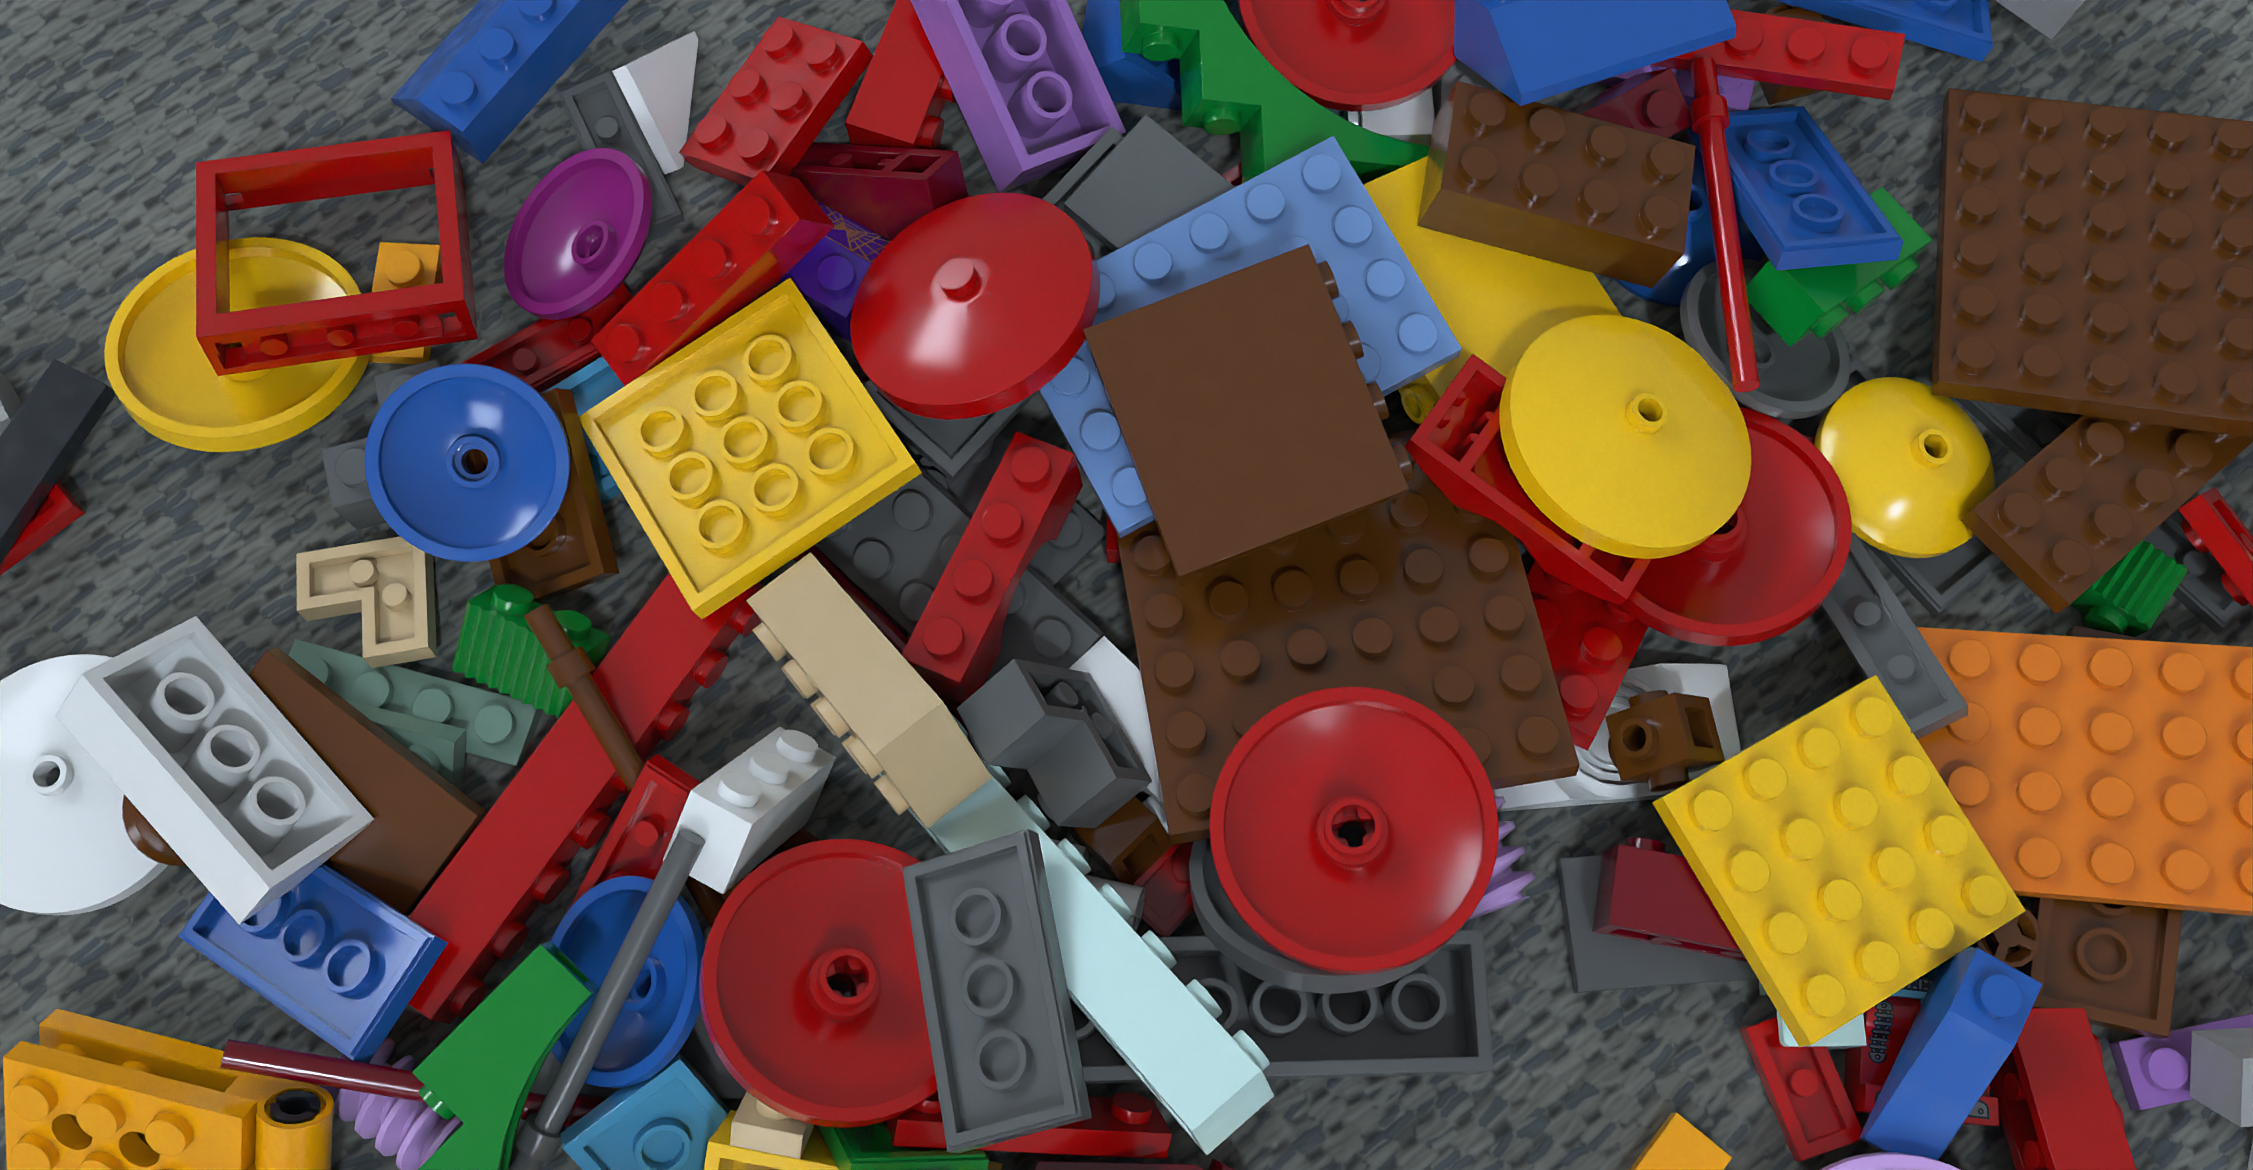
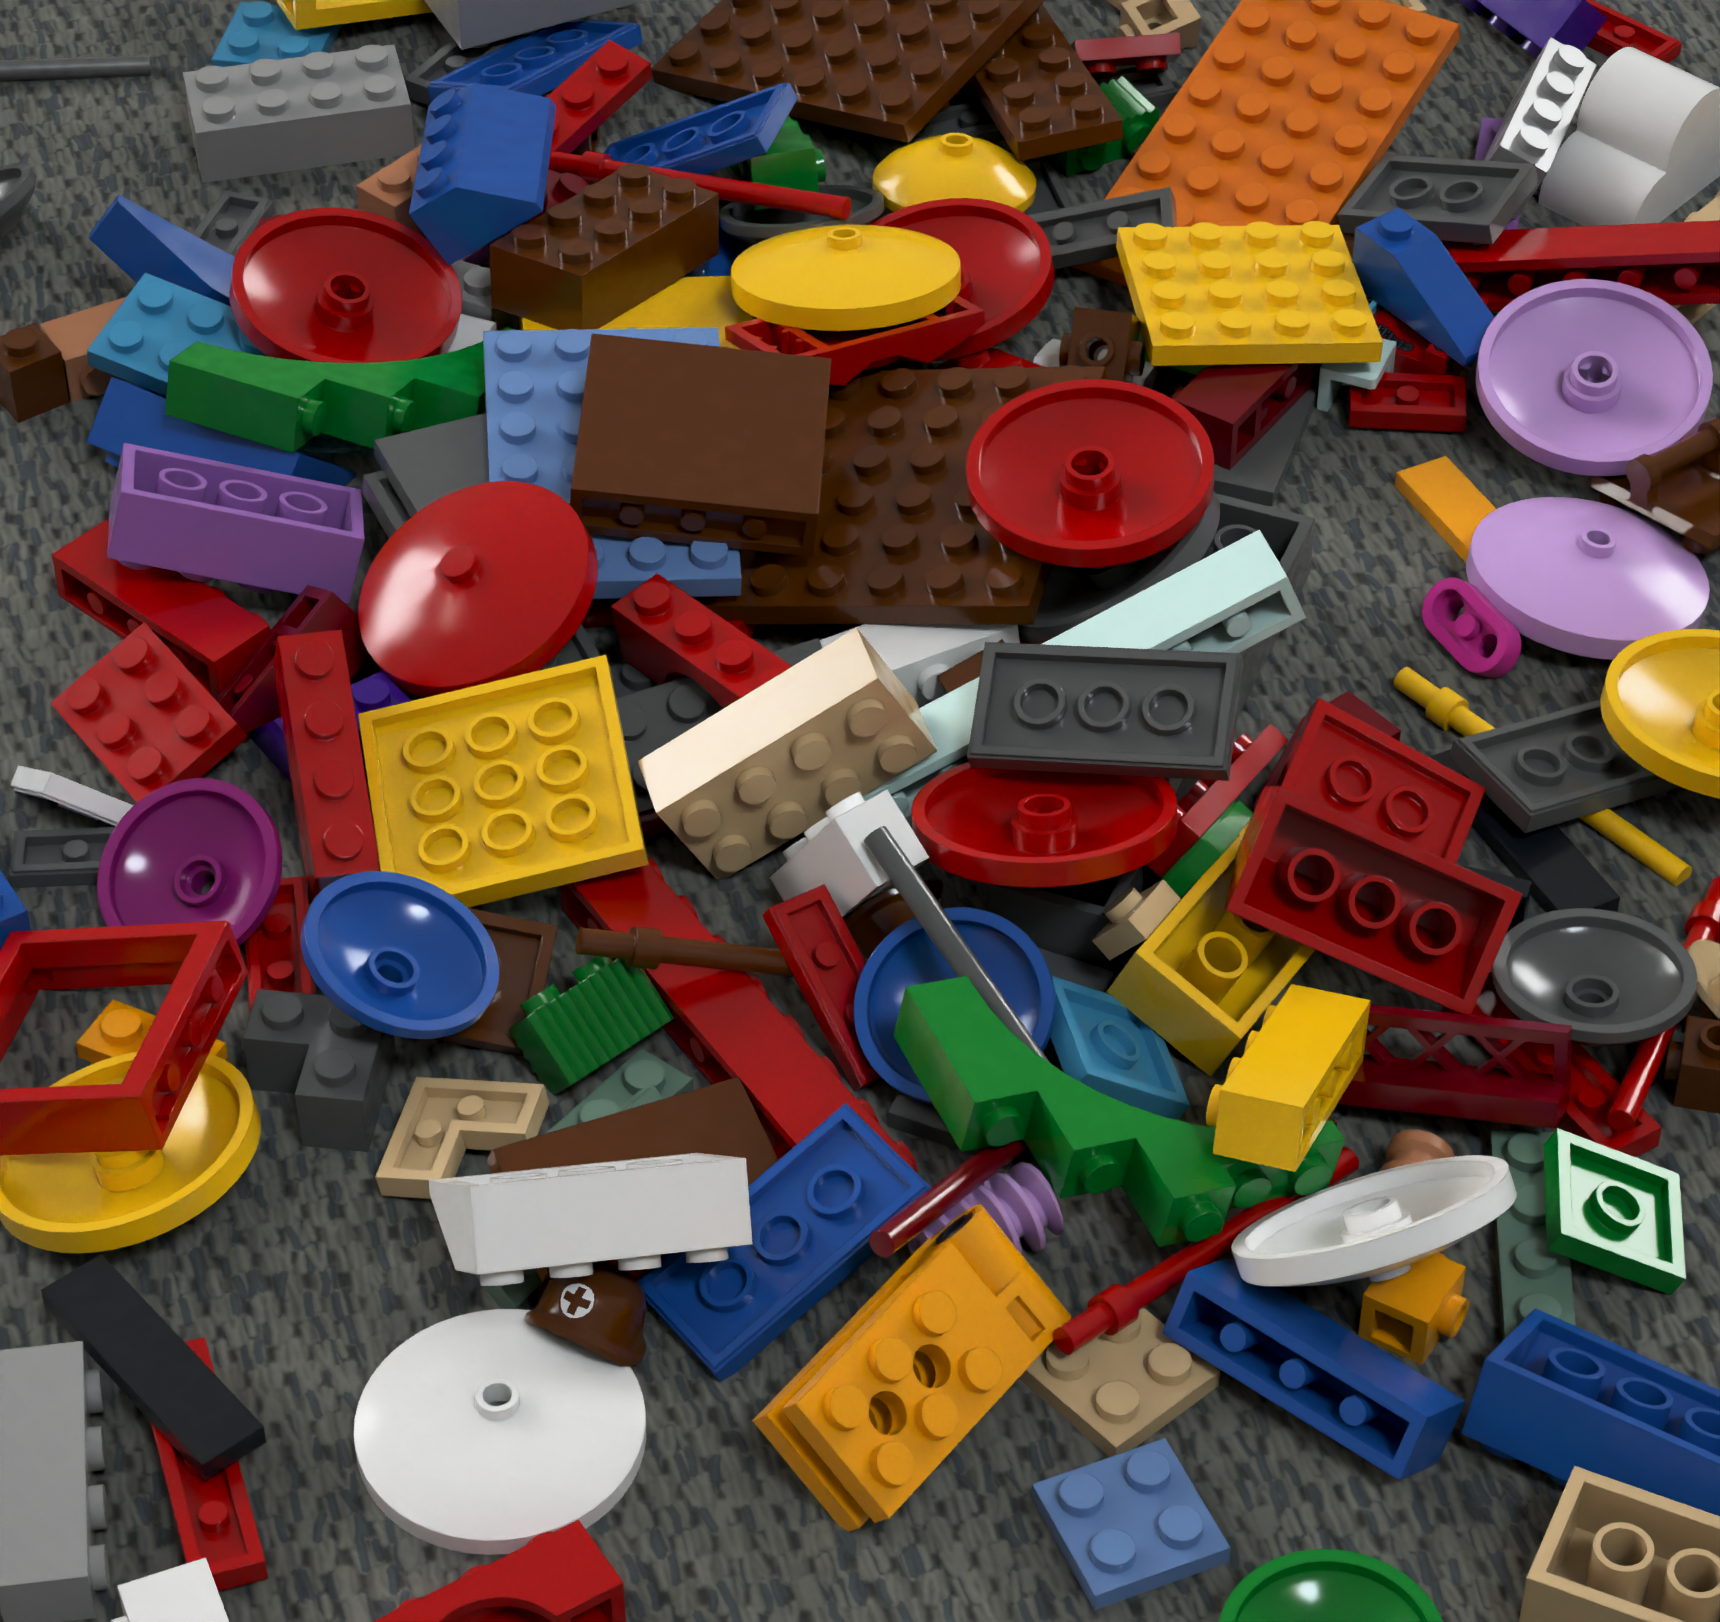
camera: 65 degrees left, 30 degrees down
dark grey brick [957,658,1153,829] -> none
none -> dark grey plate [1337,154,1539,246]

